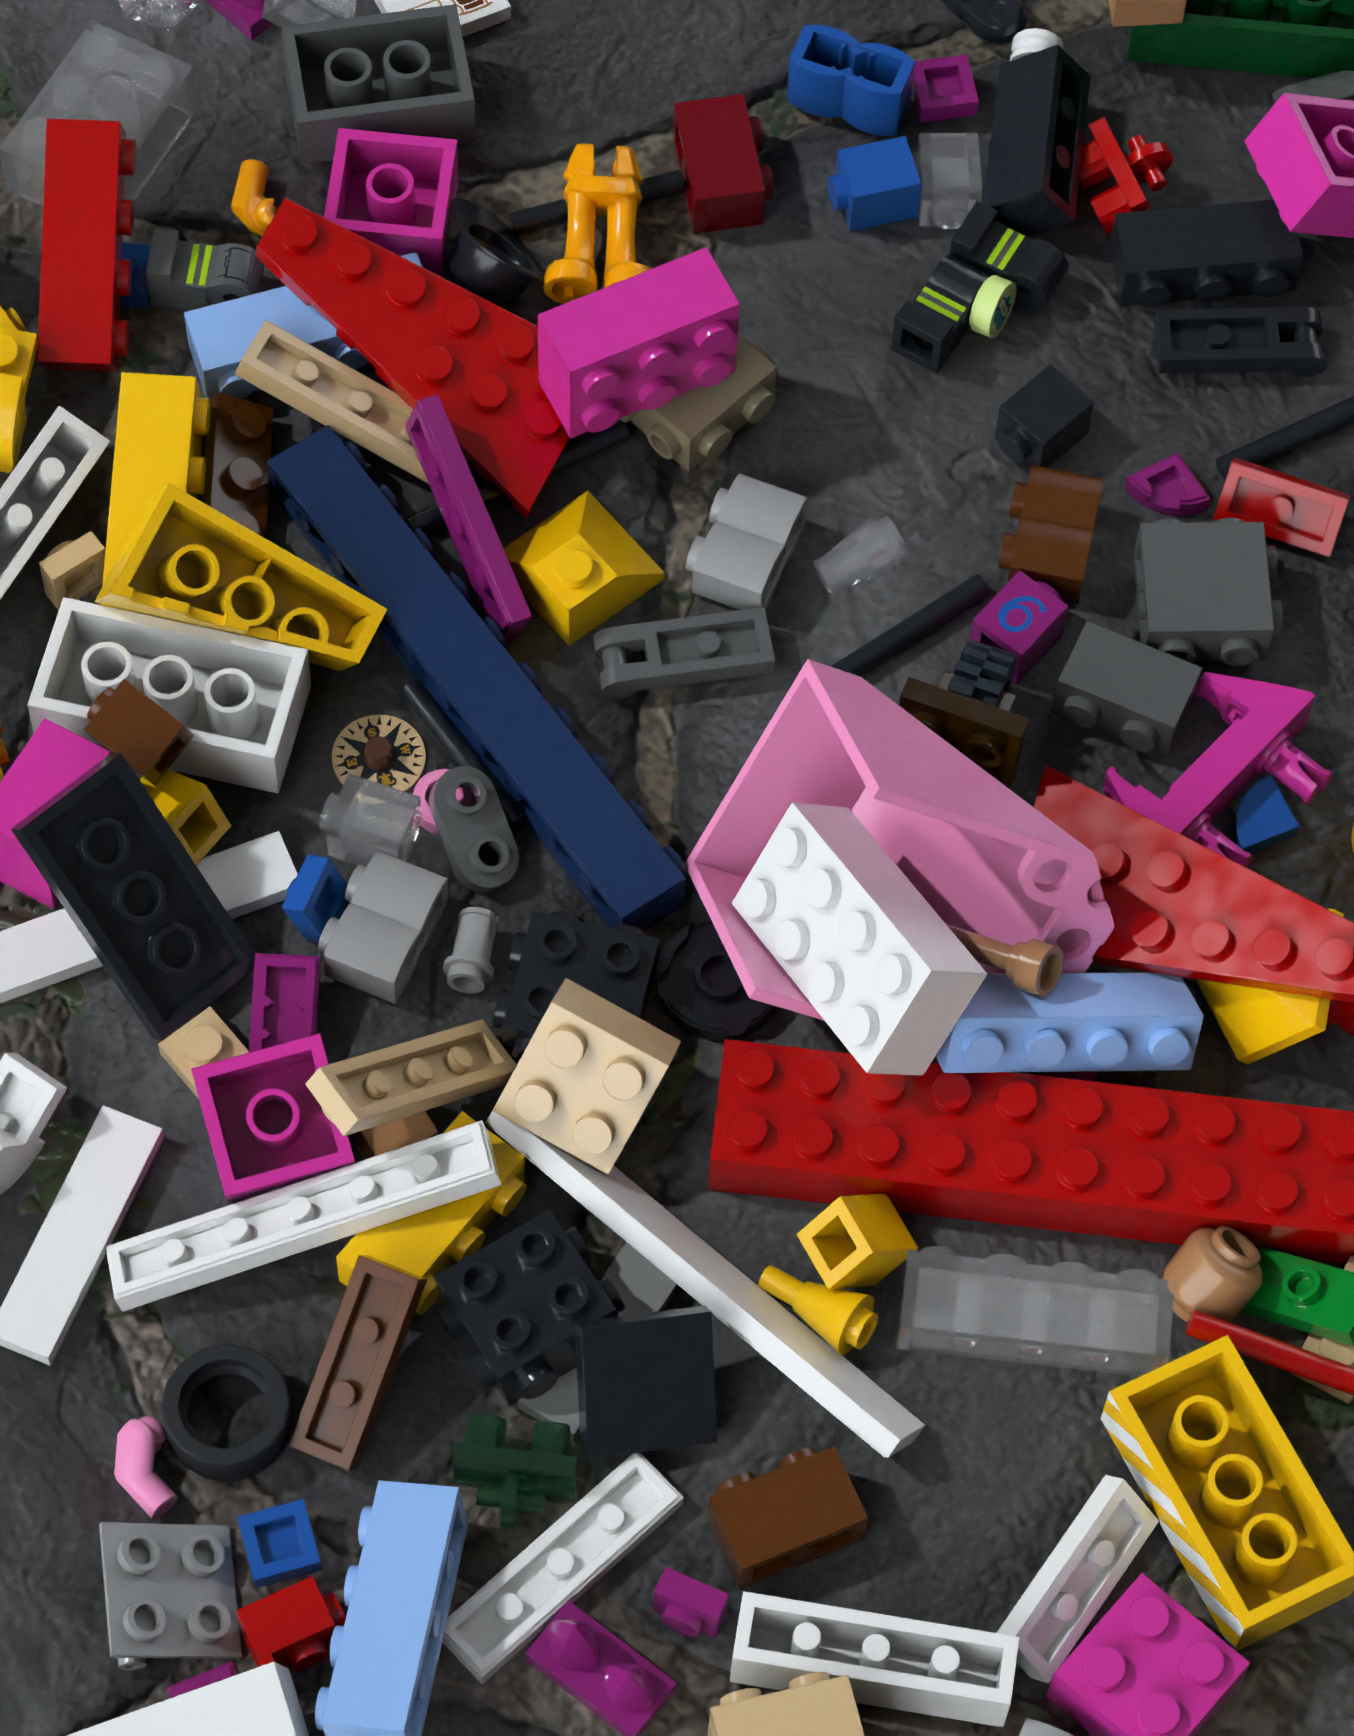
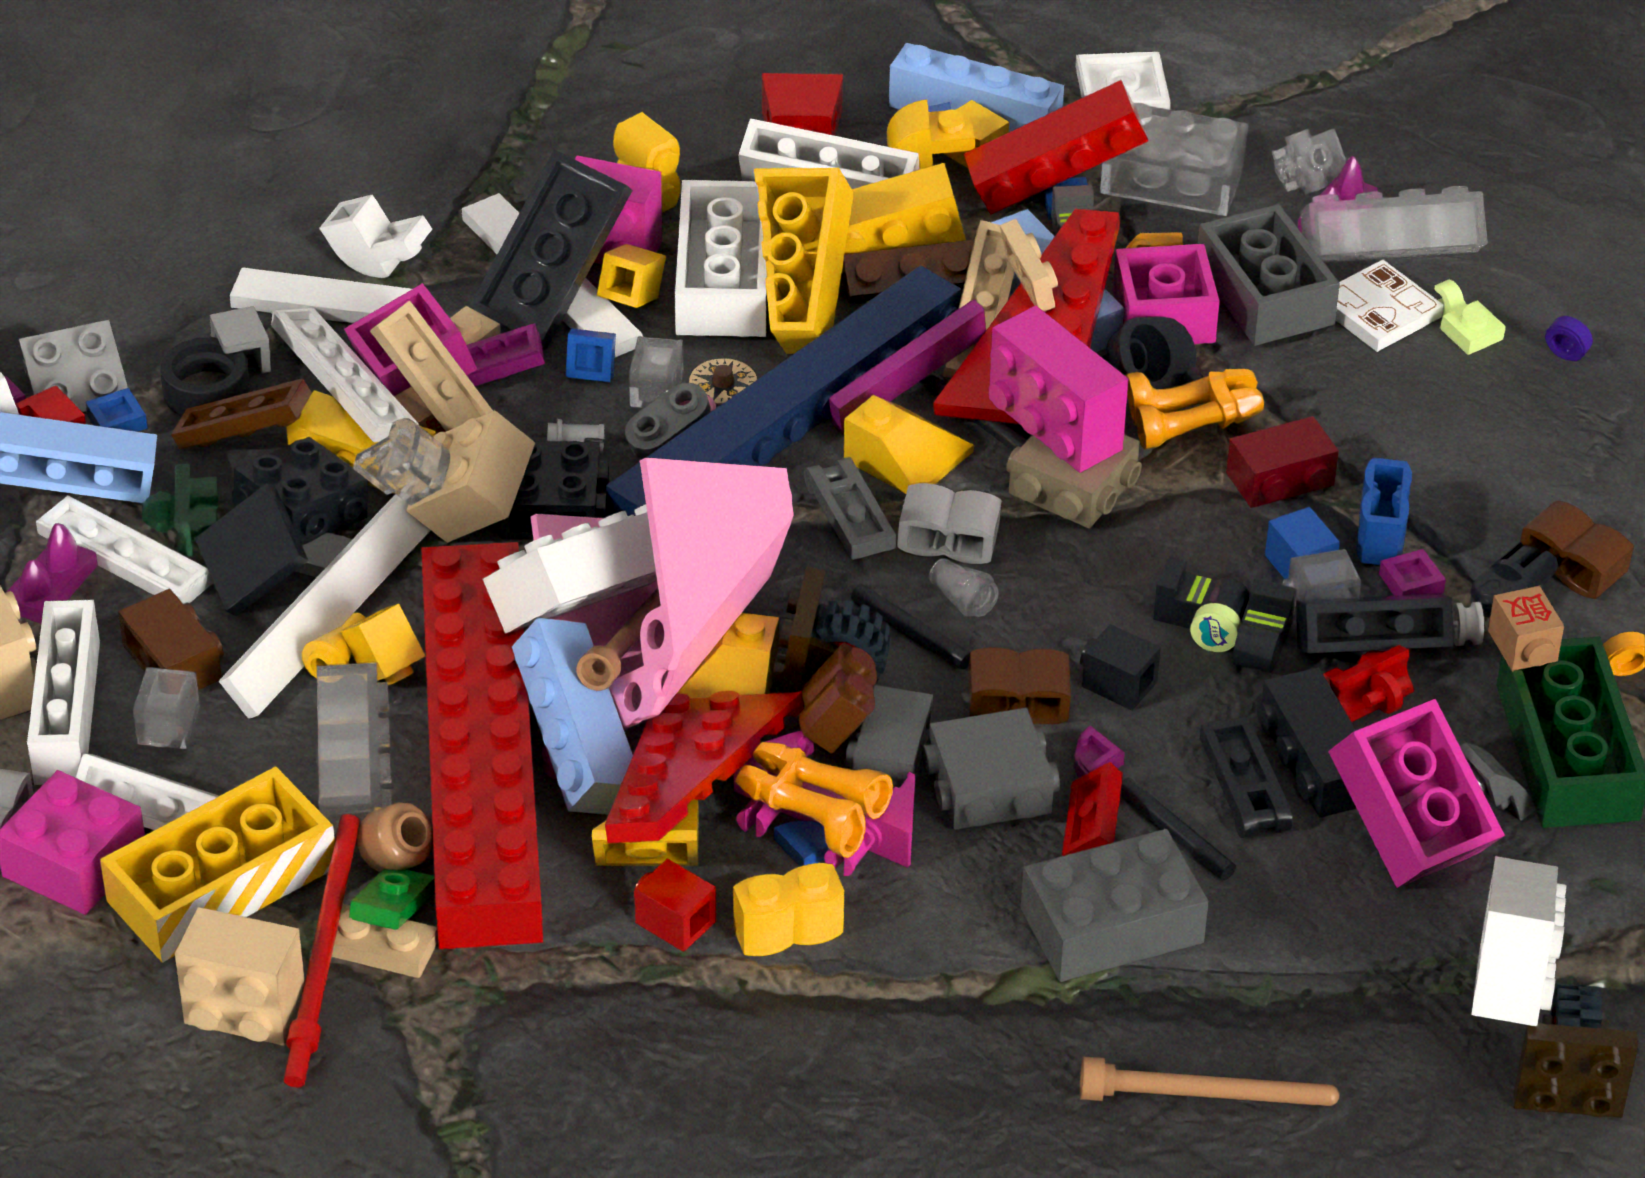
camera: 80 degrees right, 20 degrees down
reddish brown brick [84,679,194,786] -> none
bright pink arm [114,1416,178,1520] -> none
light grey brick [318,851,448,1004] -> none
magenta plate [653,1567,729,1639] -> none
magenta brick [970,570,1068,685] -> none
none -> clear brick [133,667,200,749]
none -> light grey panel [210,306,271,374]
none -> clear brick [353,418,450,506]
none -> light orange piece [736,742,893,858]
none -> reddish brown brick [799,643,877,754]
none -> tan plate [1000,219,1058,312]

